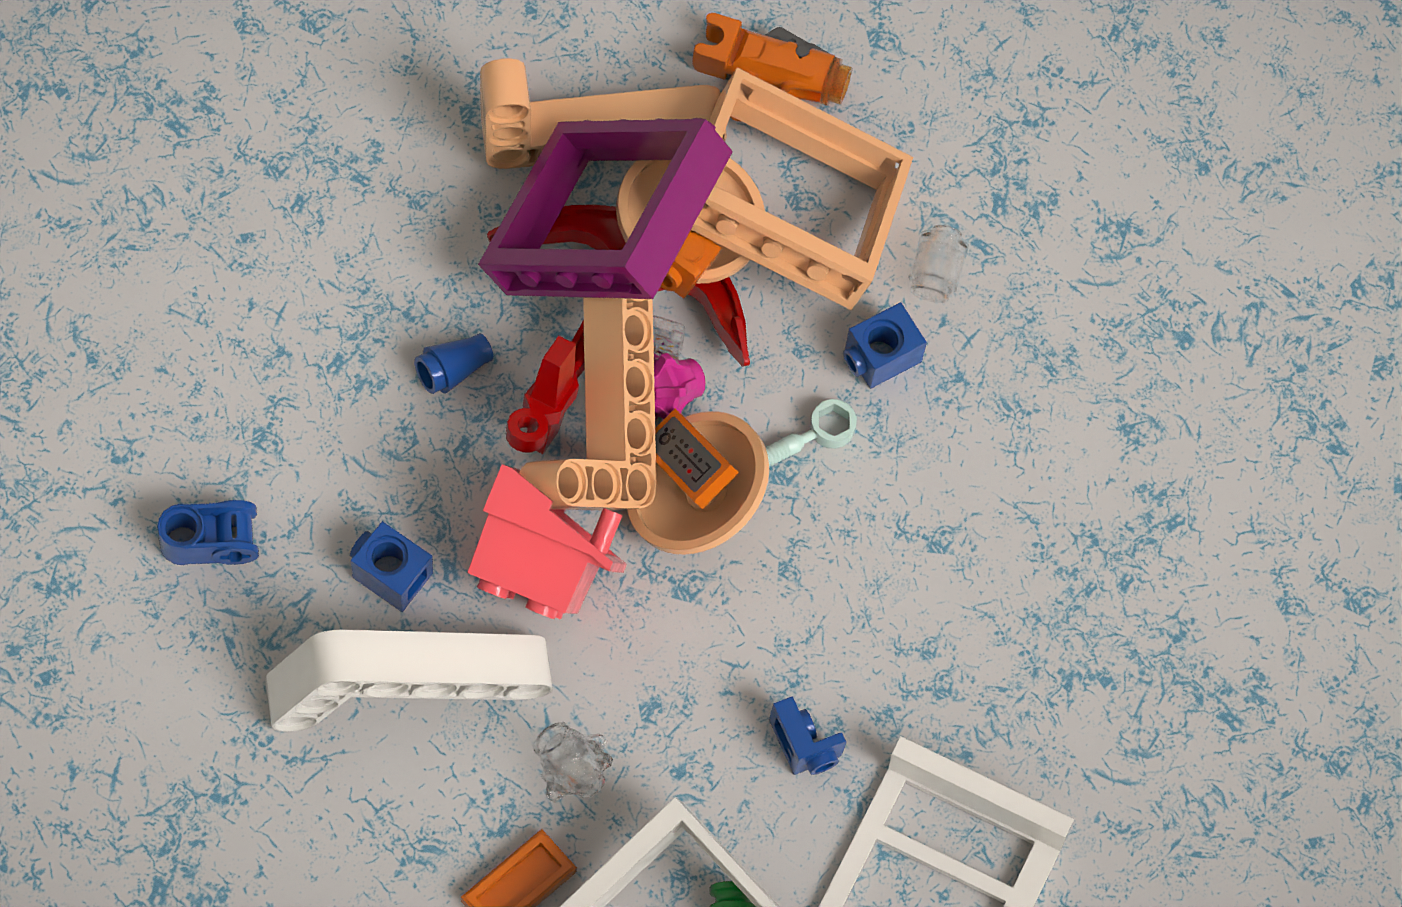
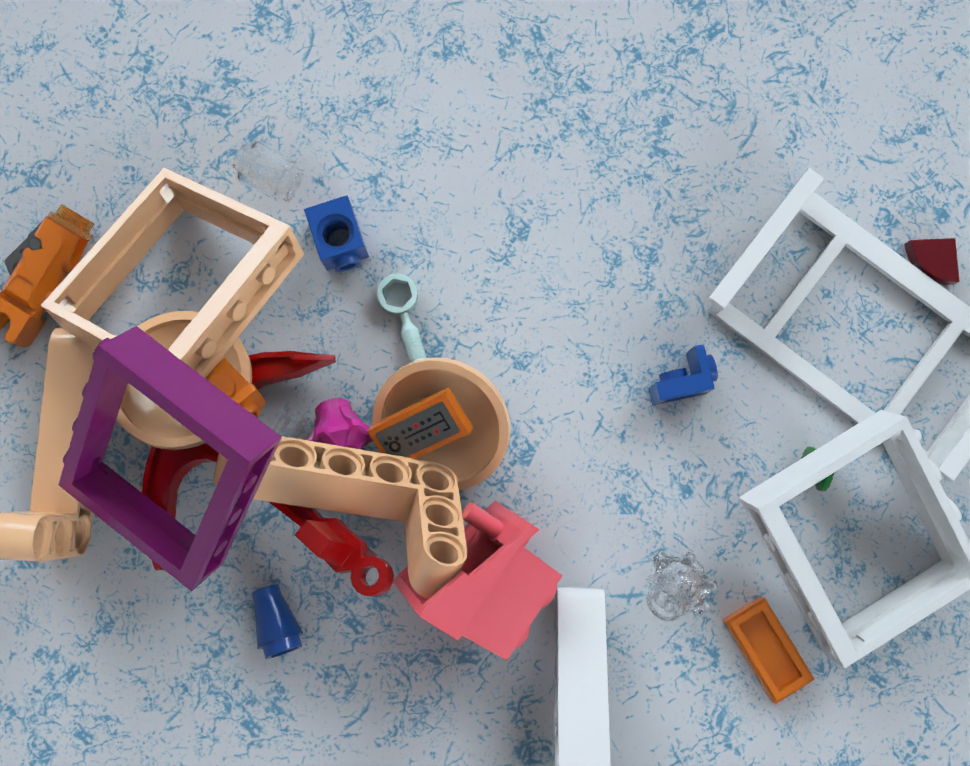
camera: 75 degrees left, 15 degrees up
blue brick [350,521,433,612] -> none

